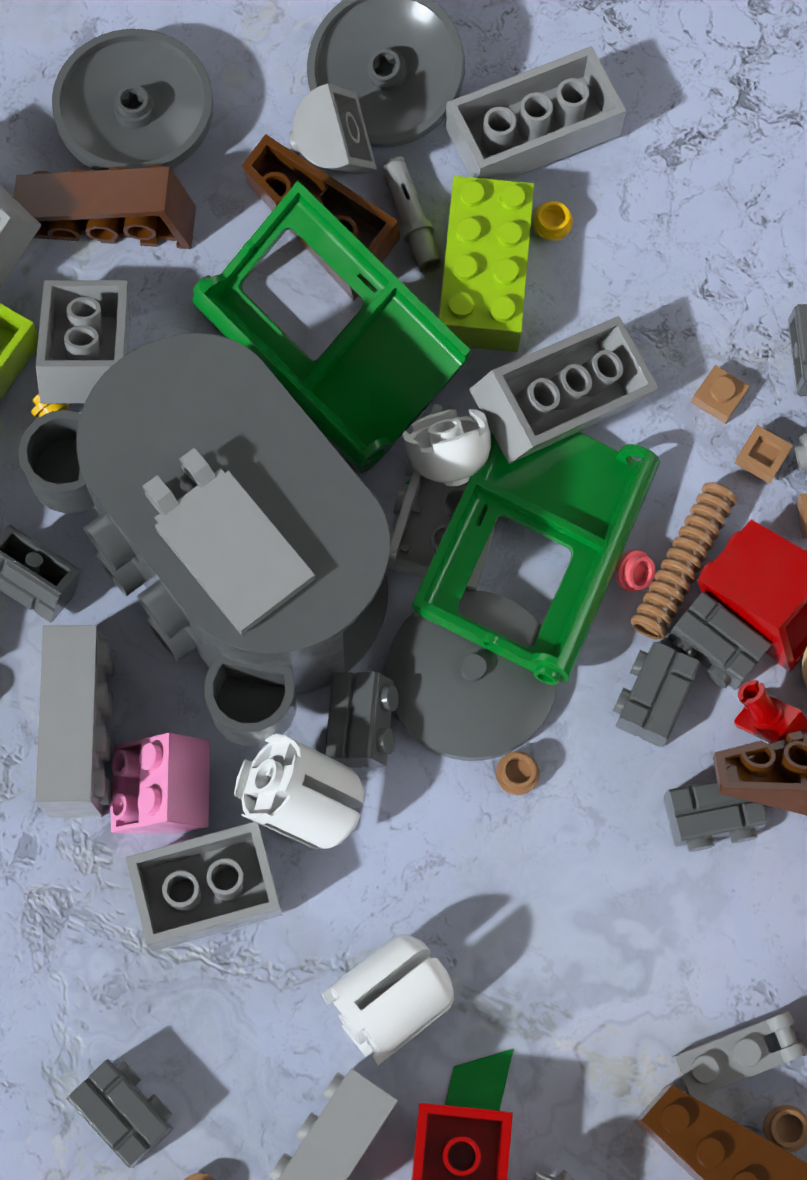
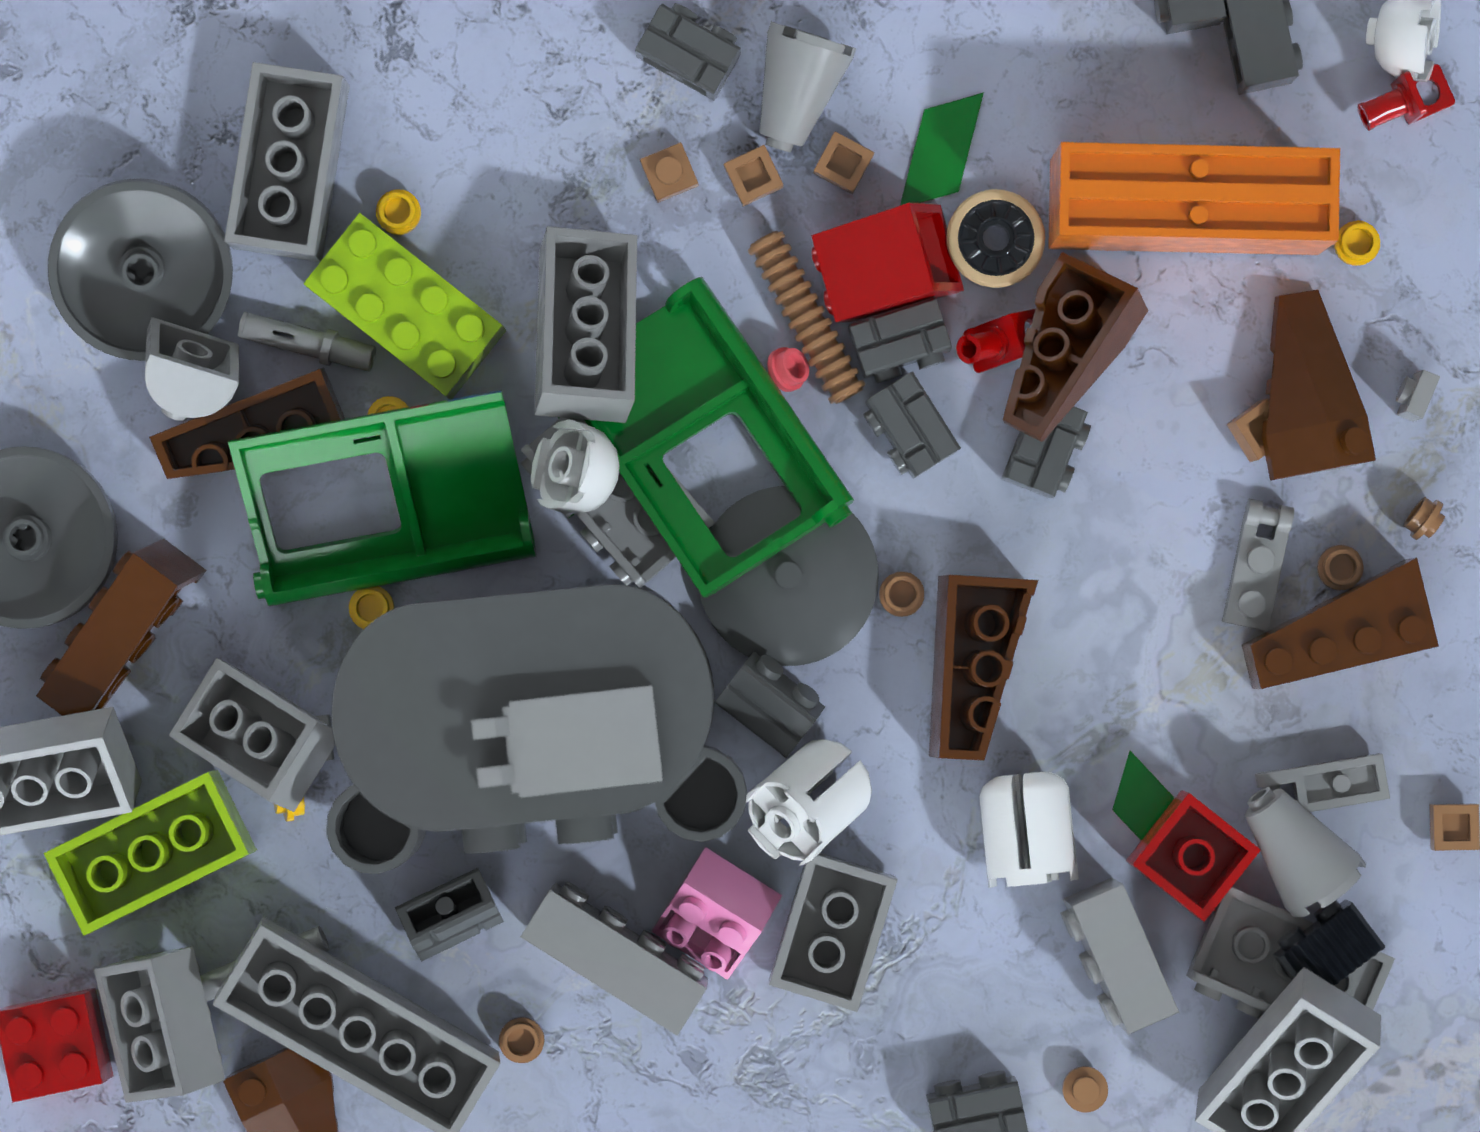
camera: 50 degrees left, 15 degrees up
none -> reddish brown wedge [929,575,1038,761]

